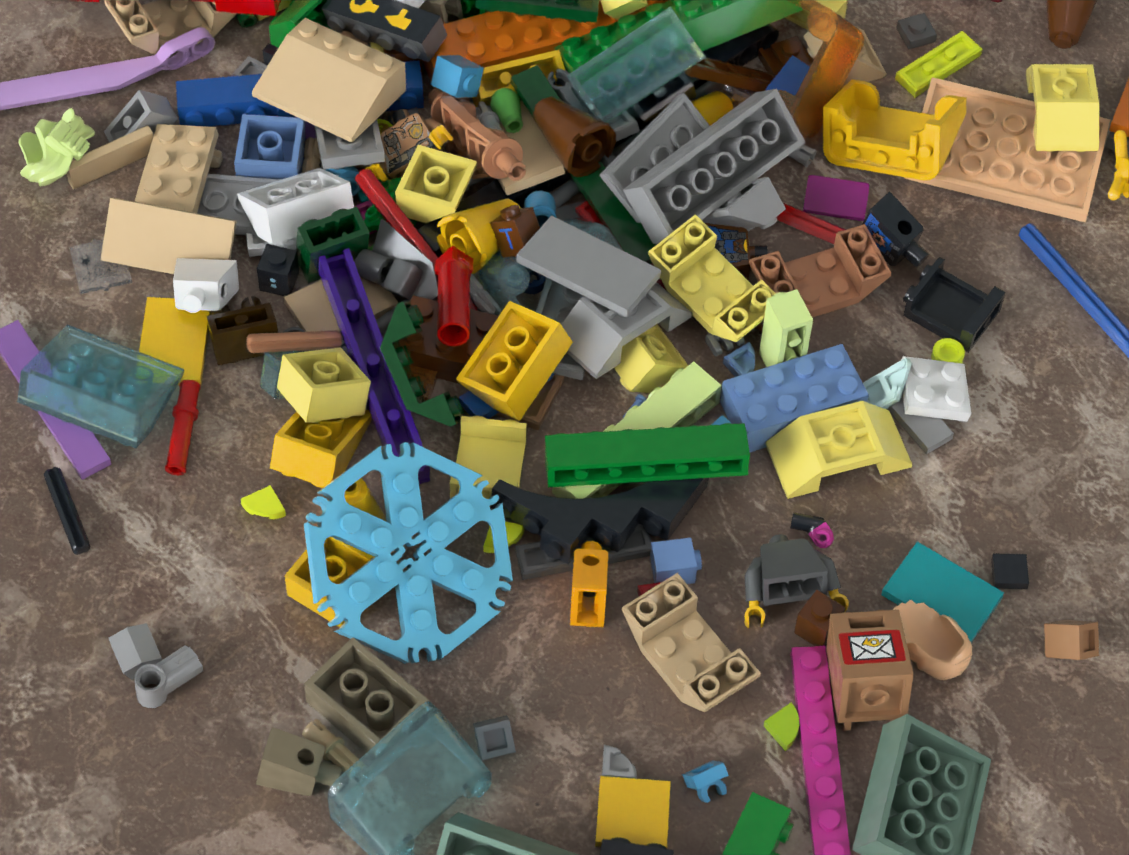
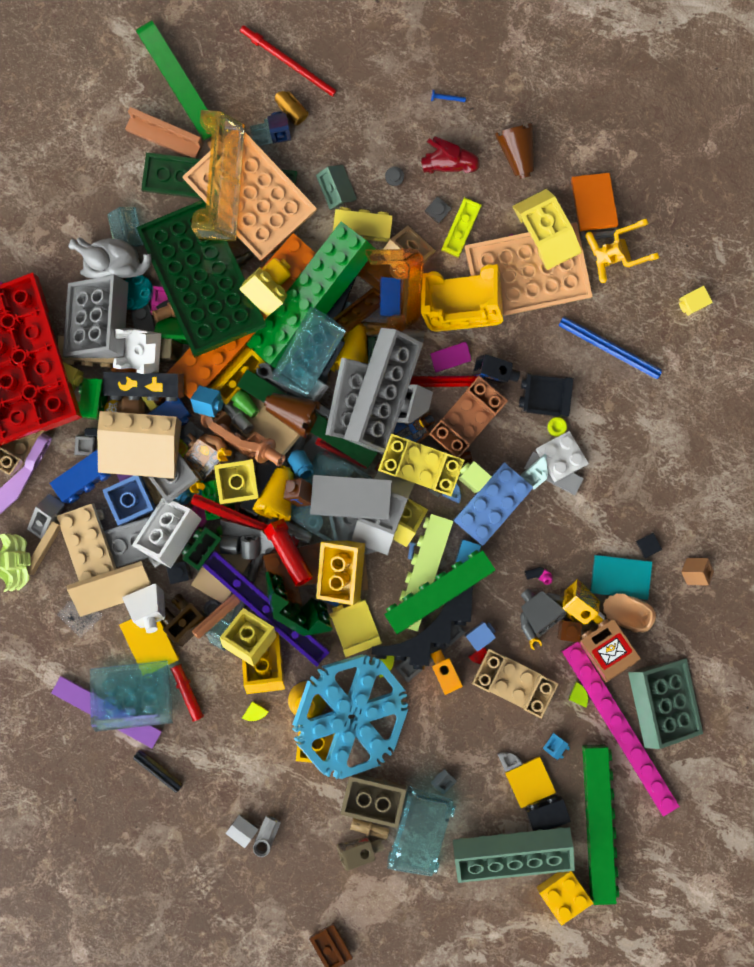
camera: 30 degrees left, 30 degrees up
light yellow slope [766,401,912,499] -> none
none -> yellow torso [562,579,605,625]

